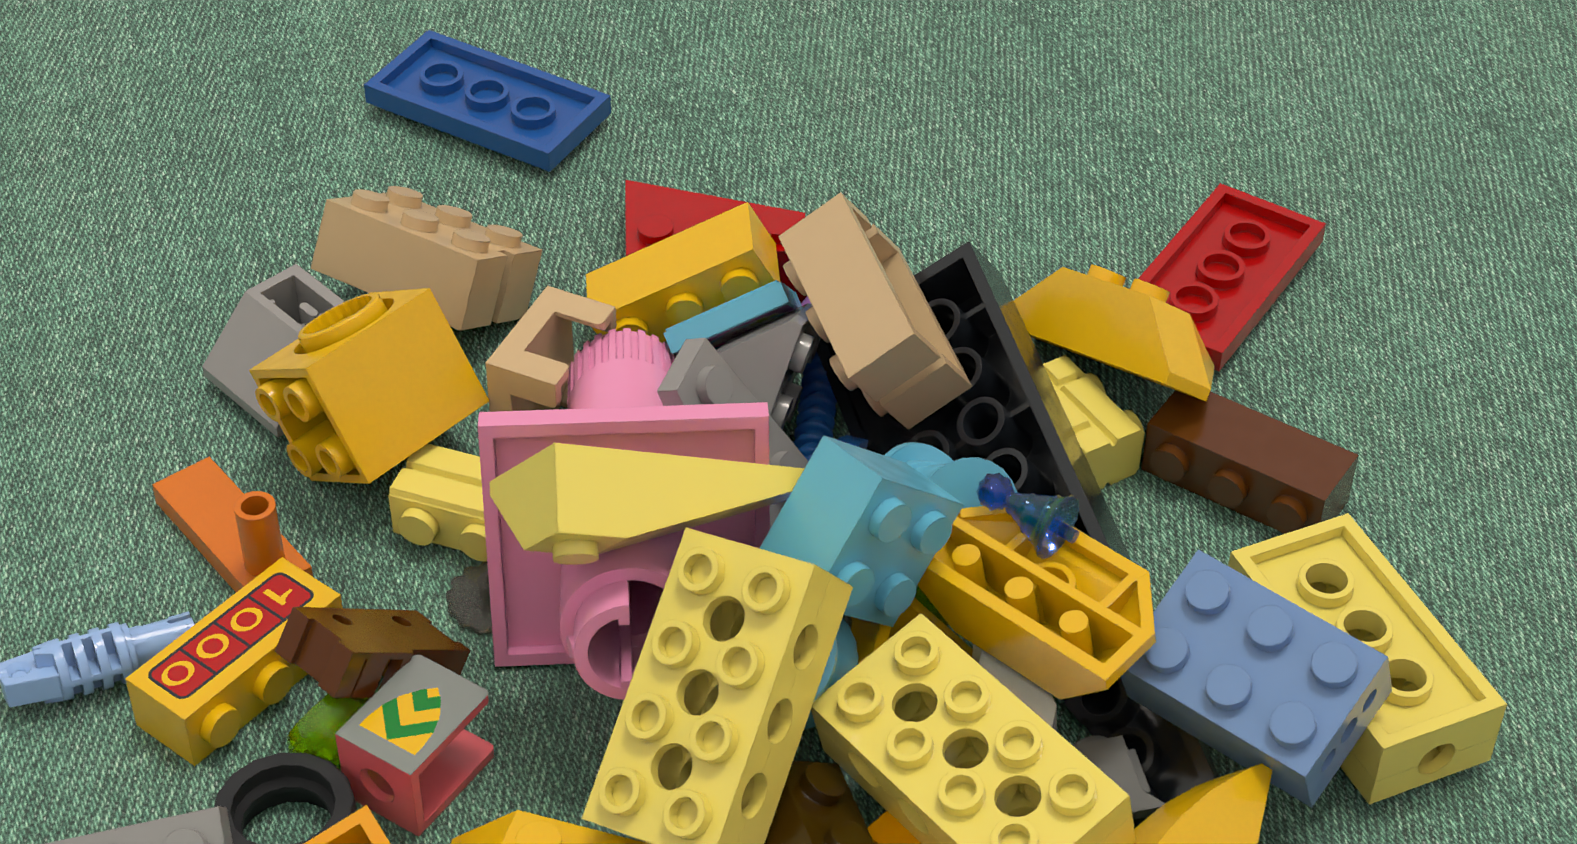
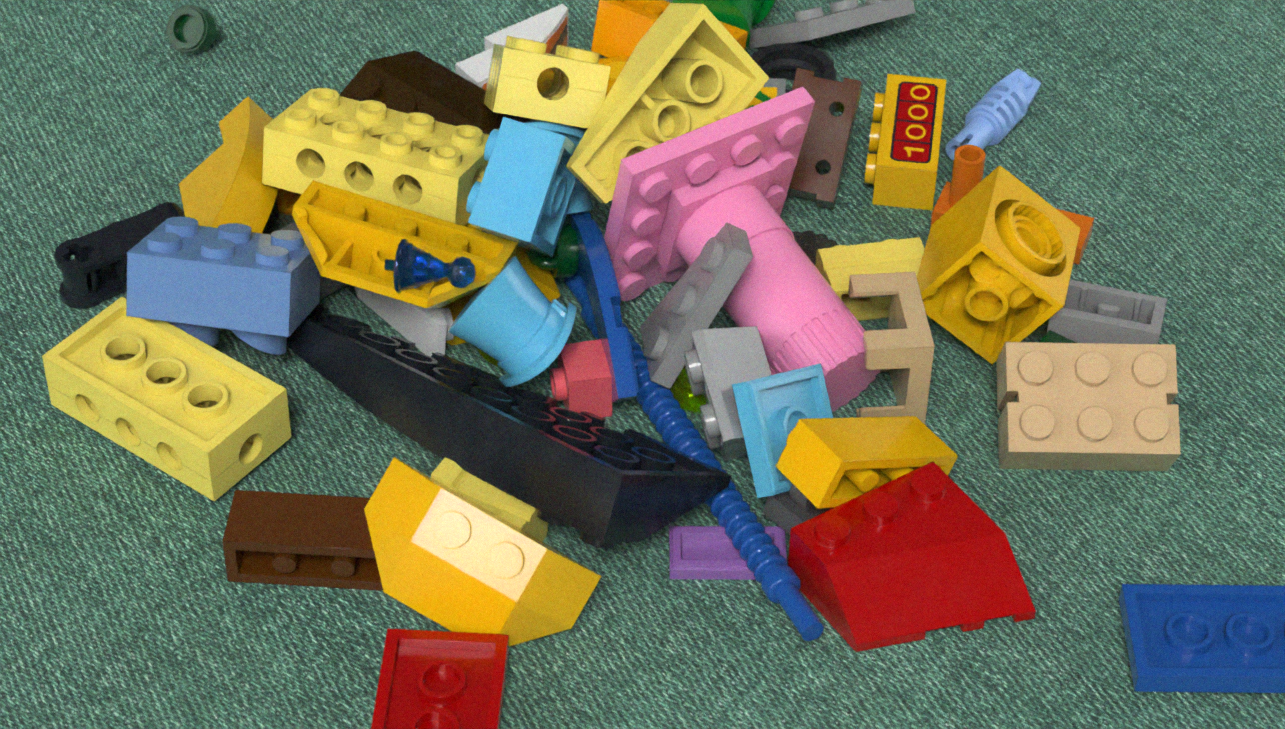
camera: 150 degrees right, 0 degrees up
tan piece [778,192,972,430] -> none

